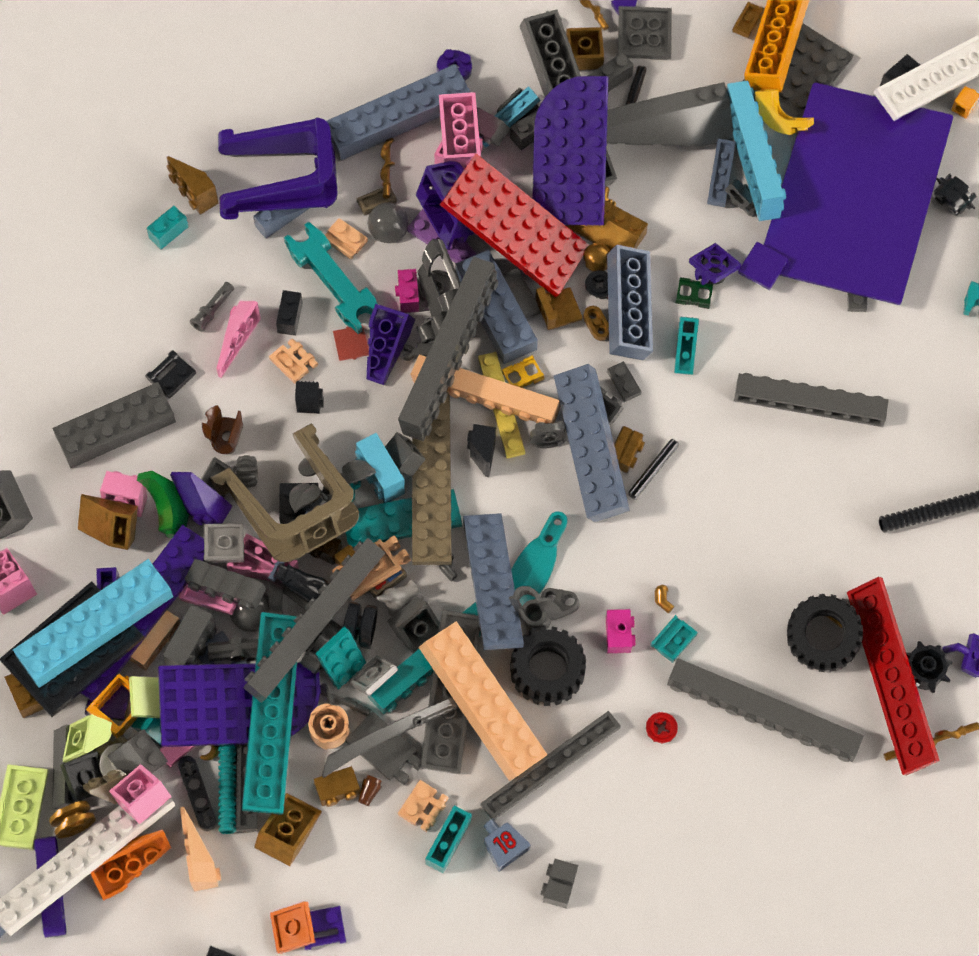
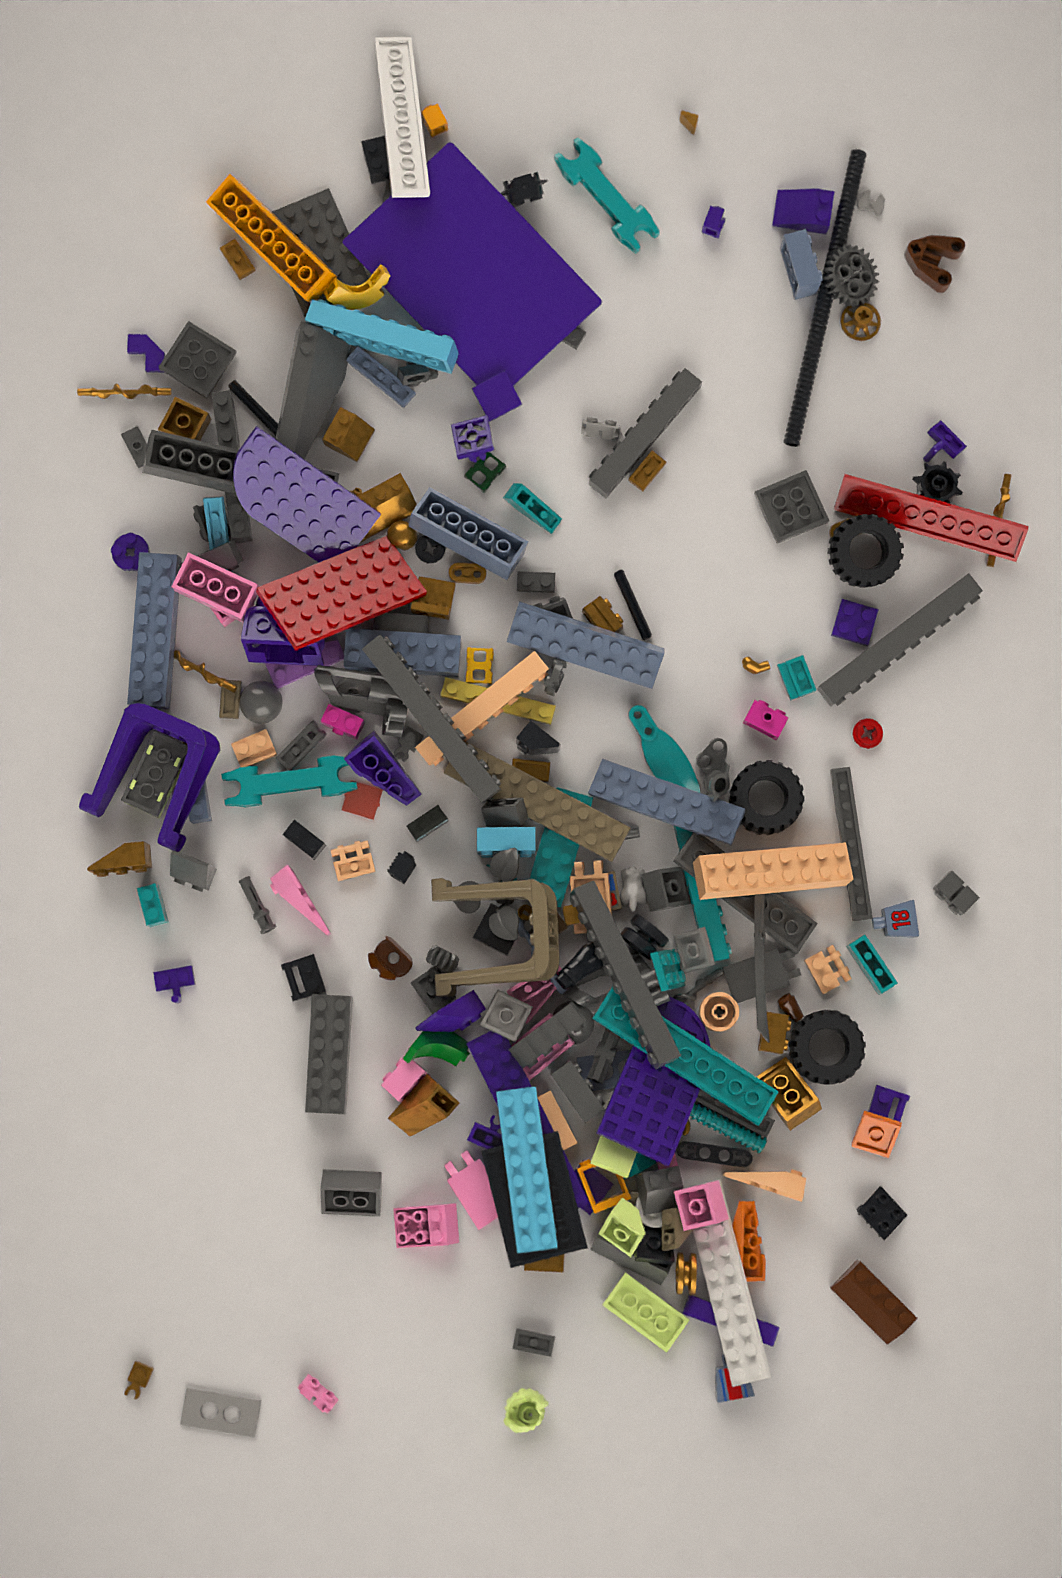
camera: 60 degrees left, 15 degrees up
none -> dark grey piece [121,731,188,818]
none -> dark purple plate [153,965,196,1003]
none -> dark grey slope [170,850,217,892]
none -> dark grey plate [276,721,327,771]
none -> pearl gold slope [322,407,375,462]
none -> pearl dark grey panel [406,805,449,842]
none -> bright pink tile [444,1150,498,1230]
none -> pearl gold tile [512,758,551,782]
none -> light grey hinge [581,417,620,440]
none -> pearl gold plate [628,451,667,492]
none -> dark grey plate [754,470,830,544]
none -> black tyre [788,1010,866,1085]
none -> dark purple plate [831,599,879,646]

